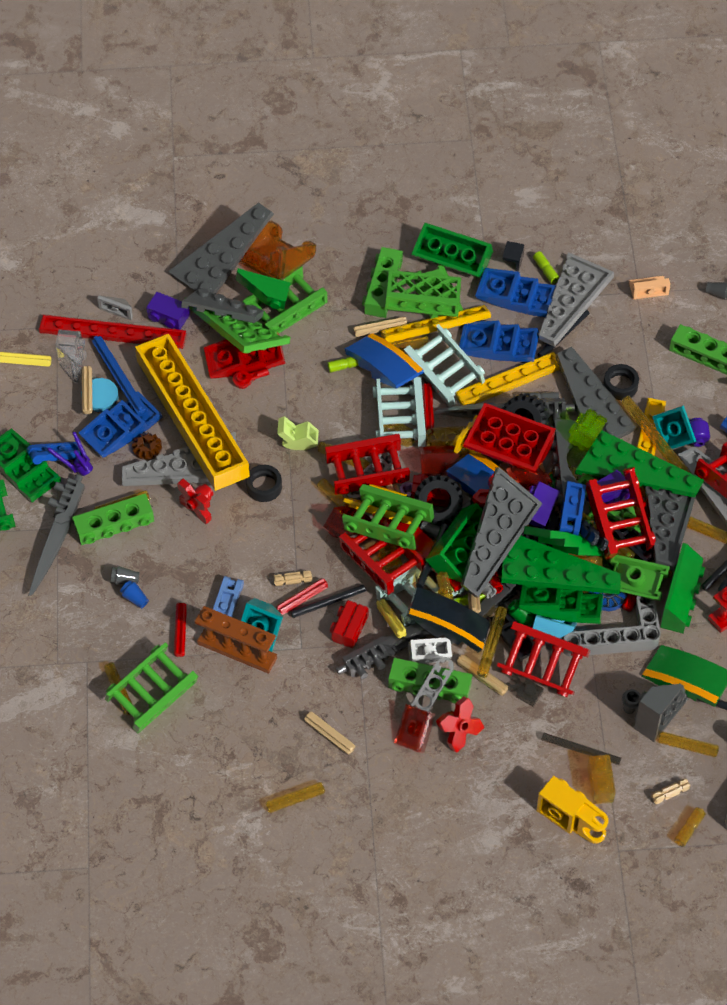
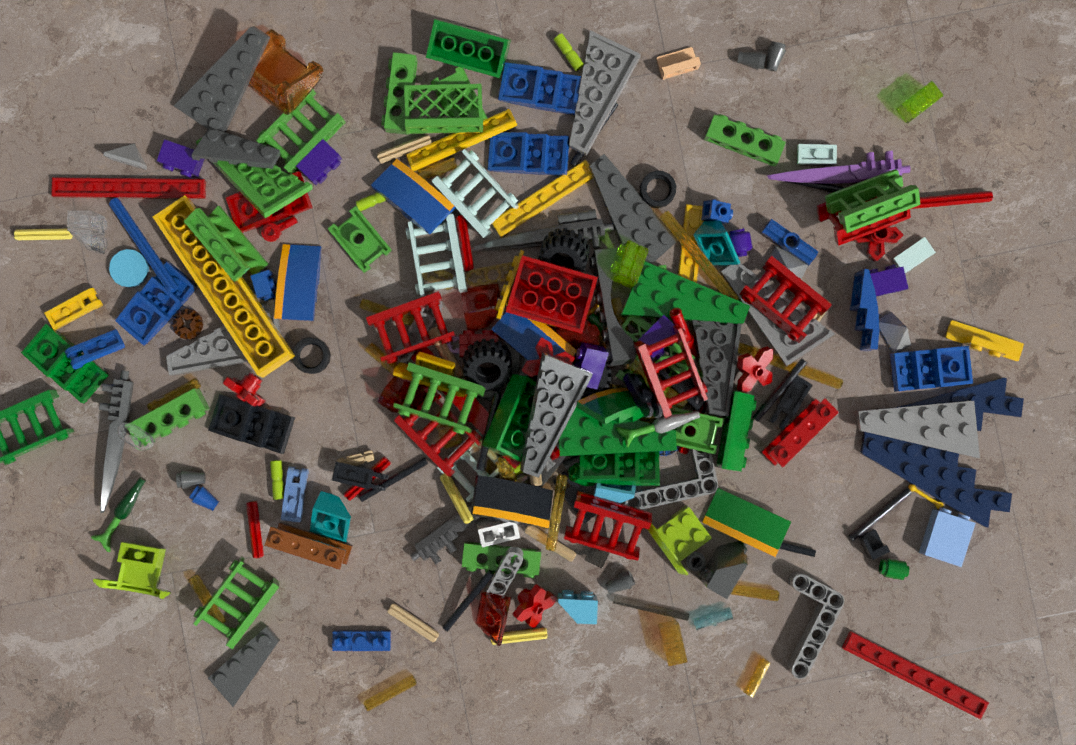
camera: 10 degrees left, 30 degrees up
dark purple plant [47,432,93,476] -> none
tan axle [82,366,92,415] -> none
green slope [236,268,291,310] -> none
yellowish green brick [277,416,319,450] -> none
red brick [330,600,369,649] -> none
black panel [502,241,525,271] -> none
yellow brick [536,775,608,843] -> none
blue plate [558,481,587,536] -> none
tan axle [651,778,690,804] -> none
none -> yellow plate [45,288,103,330]
none -> dark green piece [91,477,146,552]
none -> lime piece [93,542,171,599]
none -> clear beam [117,423,154,451]
none -> bright green fence [184,206,268,281]
none -> black slope [208,394,295,454]
none -> dark grey wing [208,626,280,707]
none -> blue brick [250,270,277,301]
none -> lime piece [270,460,284,500]
none -> blue slope [274,244,321,321]
none -> dark purple brick [296,139,342,185]
none -> bright green piece [328,206,392,273]
none -> black hinge [332,461,389,491]
none -> blue plate [332,630,391,651]
none -> black bar [442,570,494,632]
none -> light yellow axle [491,628,548,645]
none -> medium azure slope [558,590,598,624]
none -> dark grey cone [605,570,635,594]
none -> light grey piece [617,411,700,447]
none -> lime piece [647,505,712,575]
none -> clear light blue pin [693,607,733,630]
none -> blue brick [701,199,733,224]
none -> plant [737,346,773,393]

